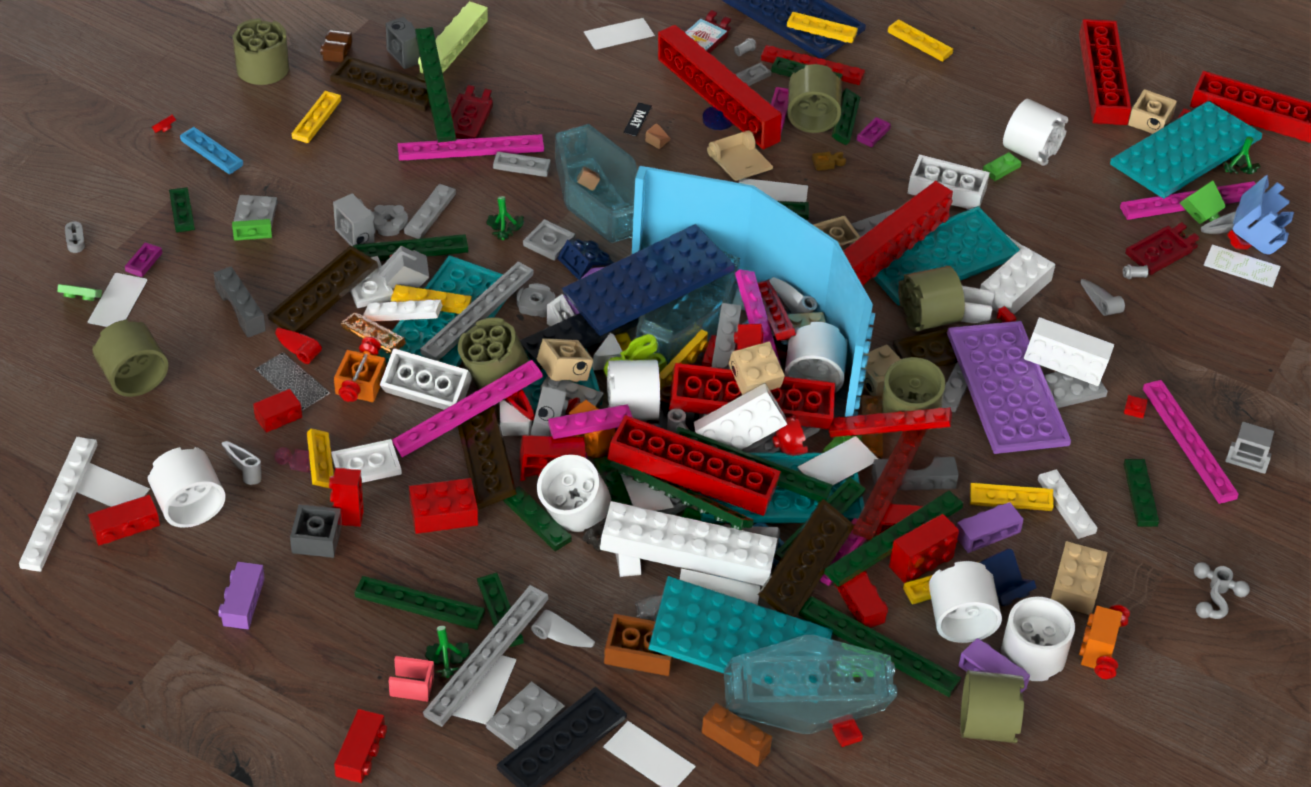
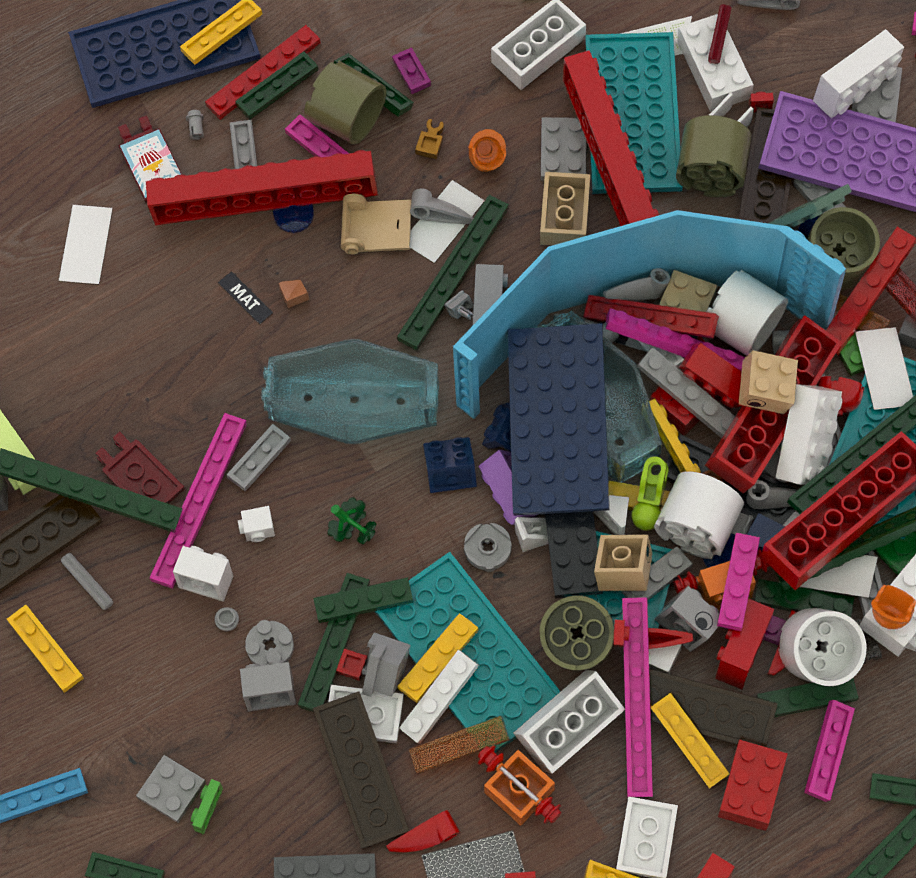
camera: 55 degrees left, 20 degrees up
light grey plate [404,184,456,239] -> none
light grey plate [420,262,533,361] -> none
light grey plate [523,219,575,261] -> none
nougat slope [577,166,600,190] -> none
none -> light grey axle [61,553,113,610]
none -> white brick [173,546,233,602]
none -> light grey plate [215,607,239,631]
none -> white brick [238,506,275,542]
none -> dark green plate [313,577,413,623]
none -> light grey piece [410,188,474,224]
none -> orange helmet [468,129,506,172]
none -> red plate [614,620,630,647]
none -> yellow plate [650,693,730,789]
none -> dark red axle [708,4,731,64]
none -> sand green plate [768,184,852,227]
none -> dark pink plate [804,699,855,802]
none -> orange helmet [871,585,916,629]

